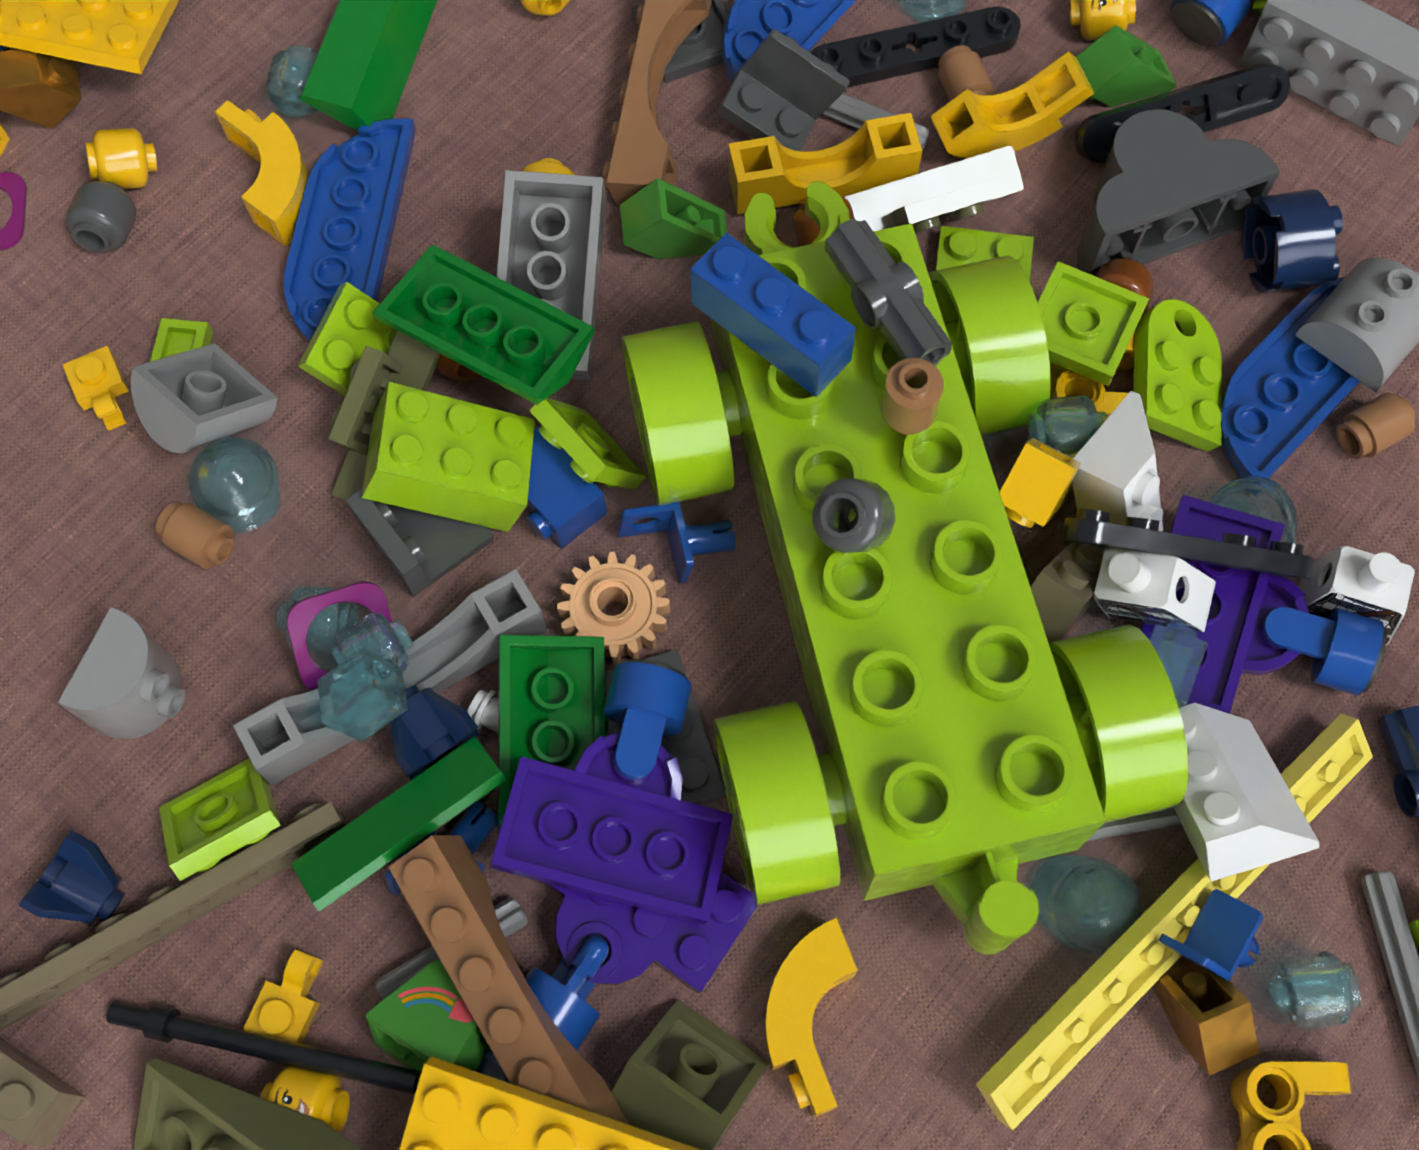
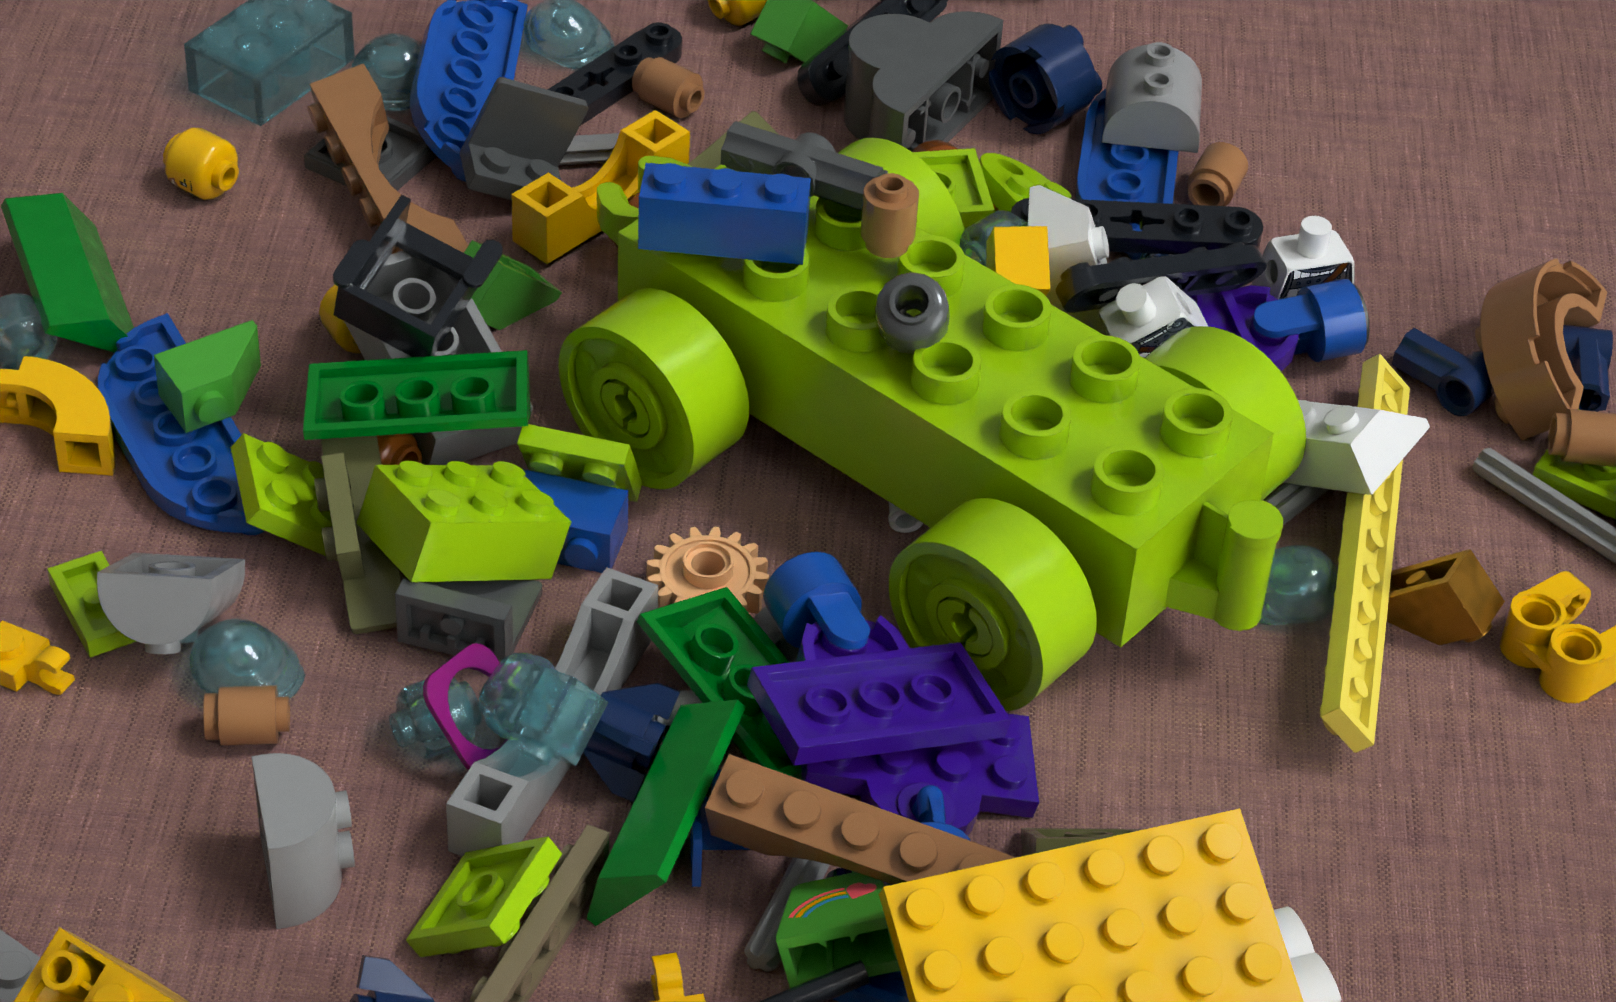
camera: 40 degrees left, 25 degrees down
blue bracket [617,502,735,583] -> none
yellow arch [765,918,858,1118] -> none
yellow arch [930,51,1095,159] -> none
blue bracket [1158,889,1263,982] -> none
clear light blue head [1269,951,1361,1030] -> none
none -> bright green slope [154,320,261,433]
none -> black piece [333,194,503,357]
none -> black piece [1009,198,1264,255]

